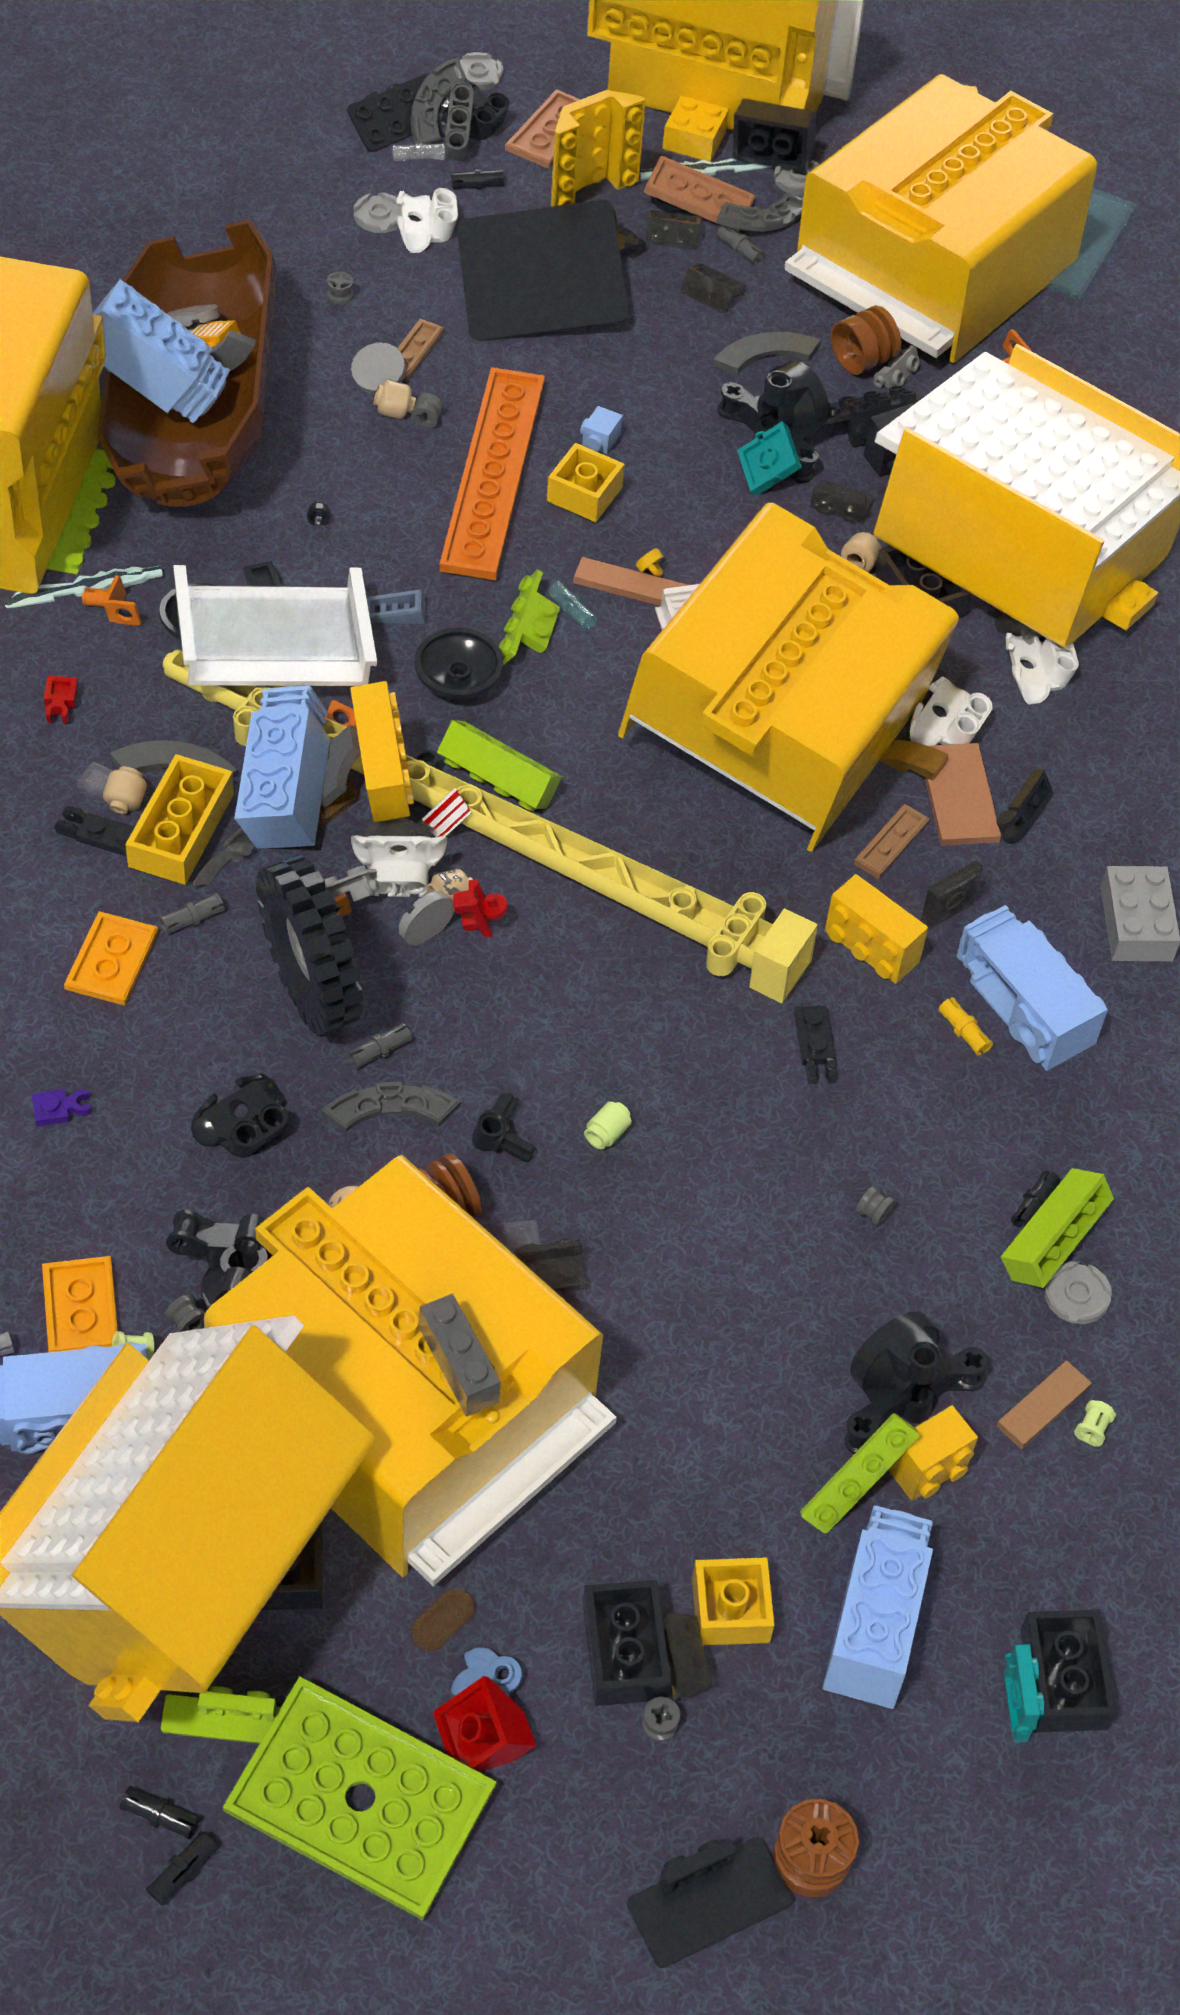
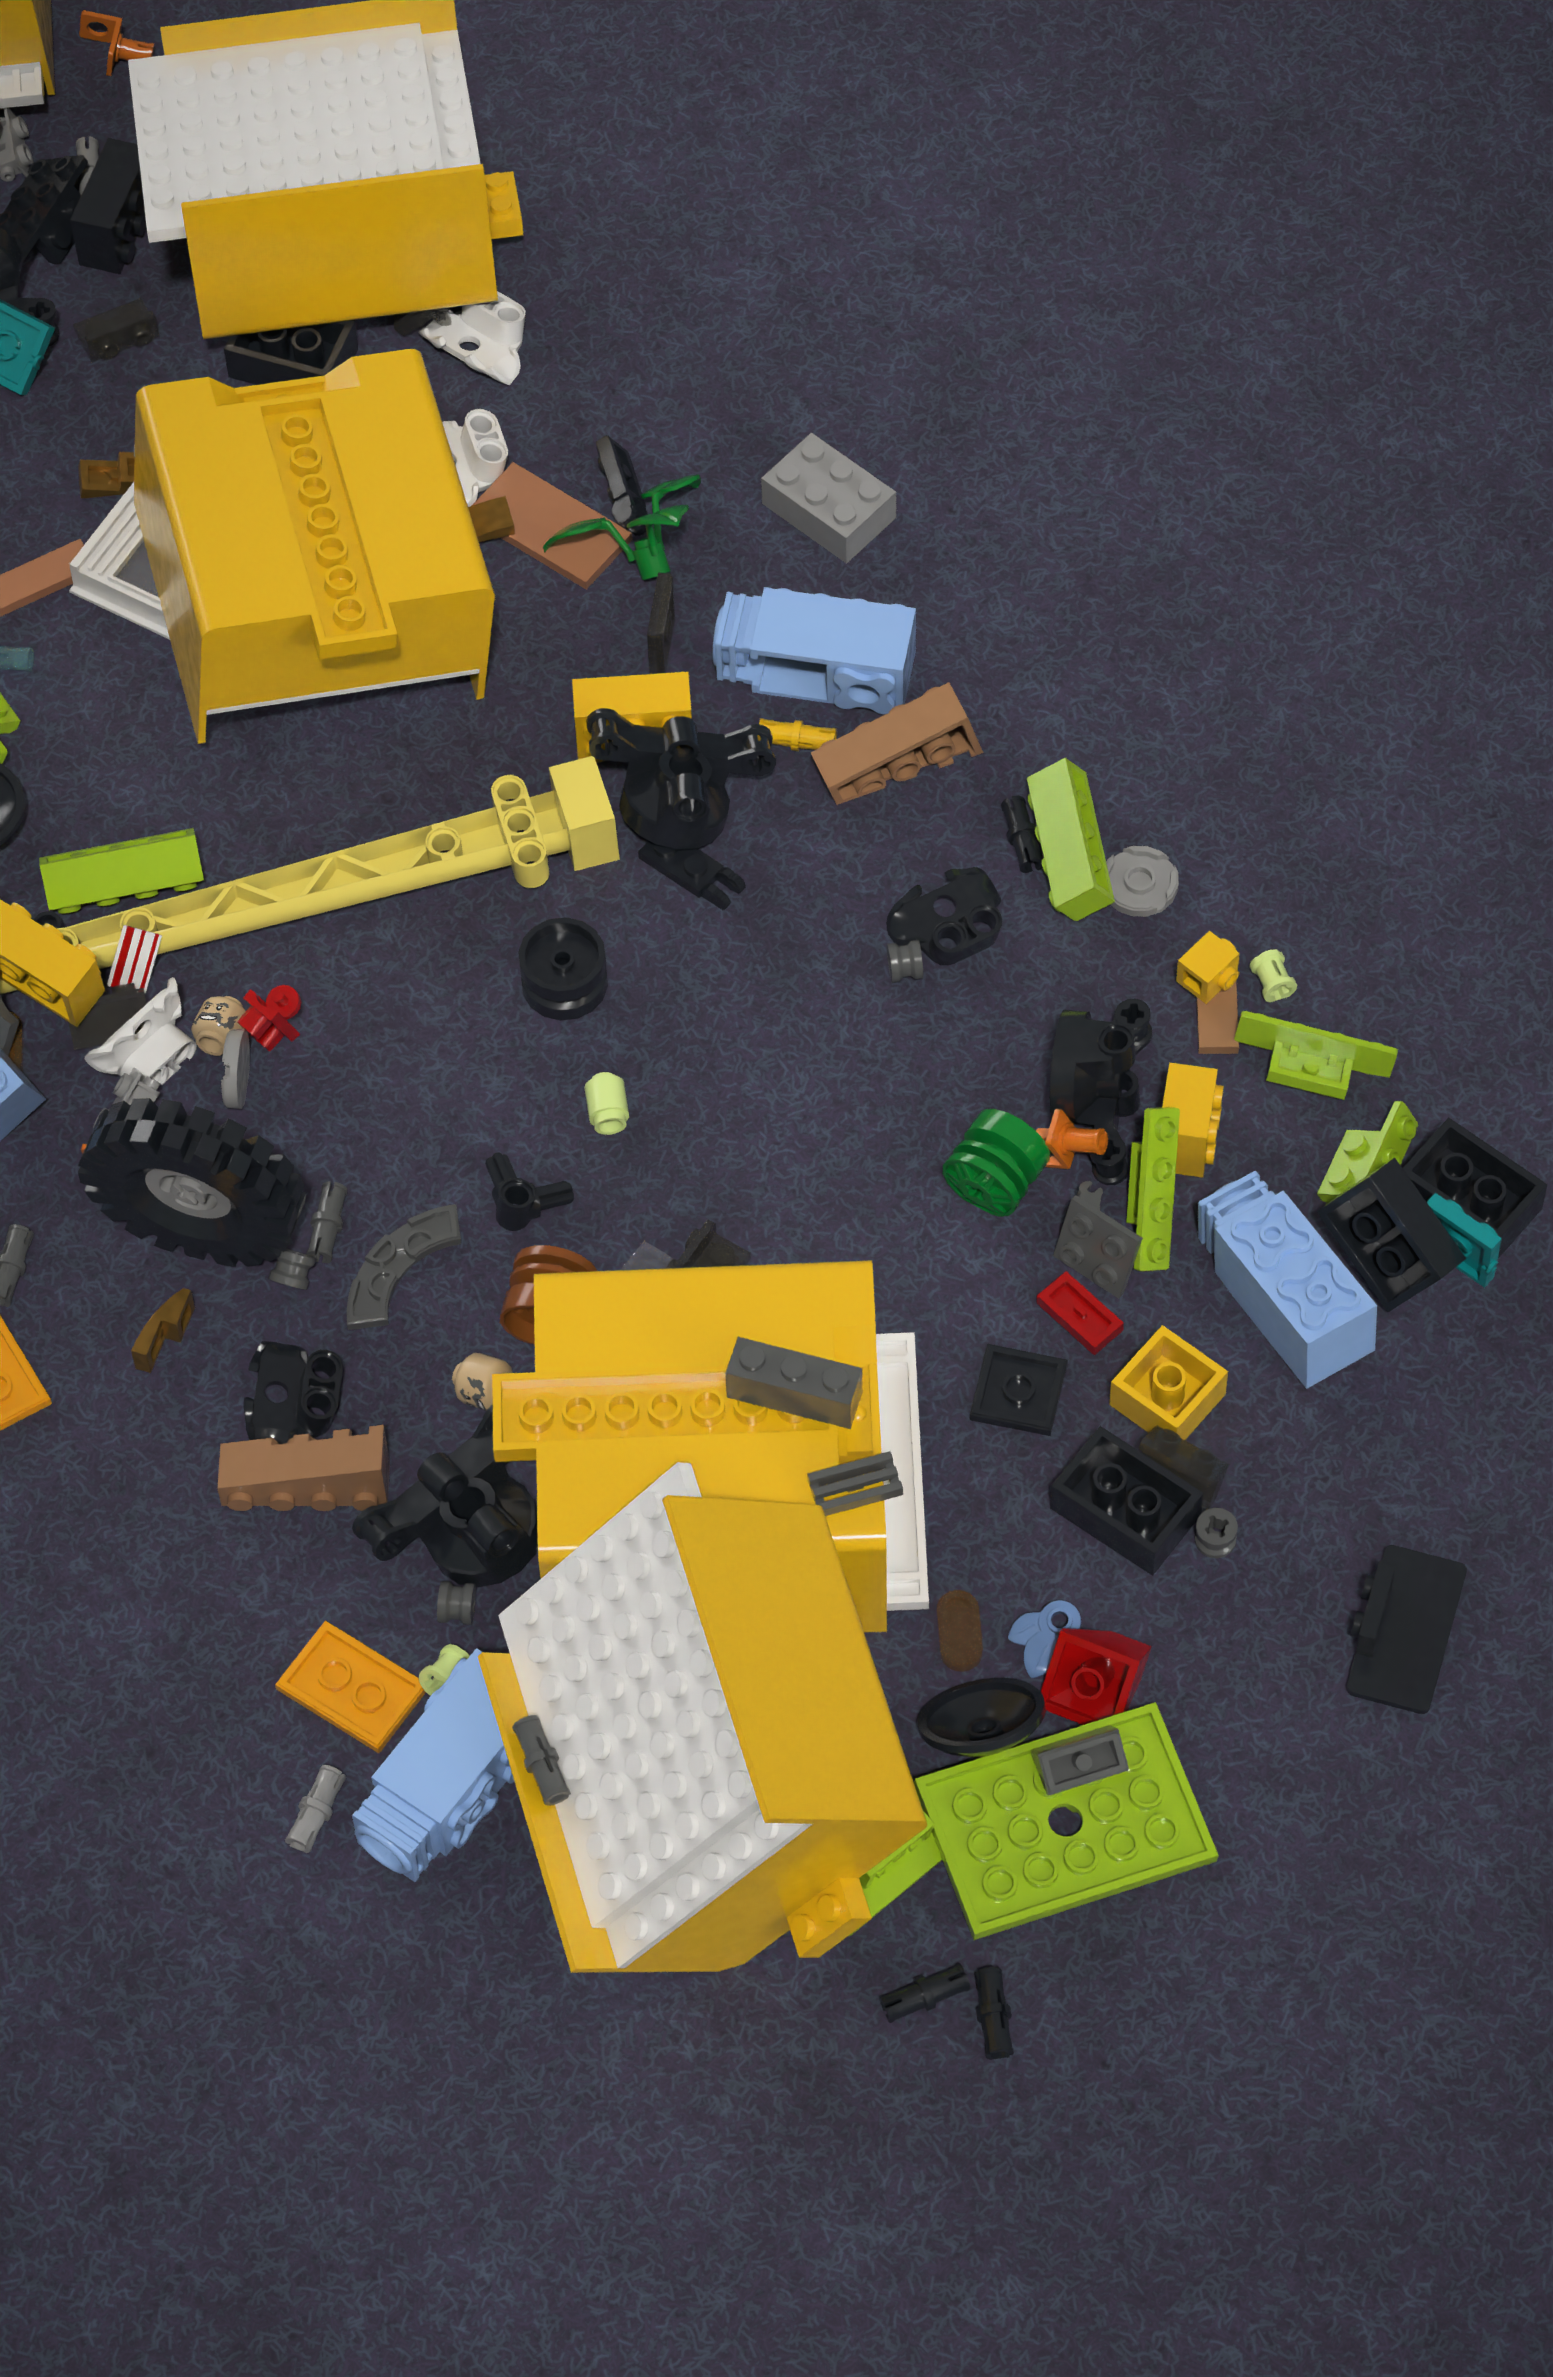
camera: 40 degrees left, 5 degrees up
dark purple plate [32,1089,92,1127] -> none
yellow tile [635,548,664,577] -> none
dark orange wheel [772,1799,859,1897] -> none
tan head [841,532,882,572] -> none
medium nougat tile [854,804,930,879] -> none
none -> pearl gold slope [131,1288,195,1373]
none -> medium nougat wedge [217,1425,390,1511]
none -> dark grey wheel [268,1249,316,1290]
none -> dark grey pin [512,1715,571,1806]
none -> black wheel [518,917,608,1021]
none -> green plant [543,474,701,580]
none -> black piece [586,708,776,850]
none -> dark grey tile [807,1451,903,1516]
none -> medium nougat wedge [811,682,983,805]
none -> black piece [886,867,1002,966]
none -> black dish [918,1678,1046,1757]
none -> green wheel [942,1109,1050,1217]
none -> black tile [970,1344,1068,1436]
none -> dark grey slope [1031,1725,1129,1796]
none -> orange bracket [1036,1109,1108,1169]
none -> red plate [1037,1271,1124,1355]
none -> dark grey plate [1053,1181,1143,1299]
none -> yellow brick [1176,931,1240,1004]
none -> lime bracket [1234,1011,1398,1100]
none -> lime bracket [1317,1101,1418,1203]
none -> black brick [1317,1158,1466,1312]

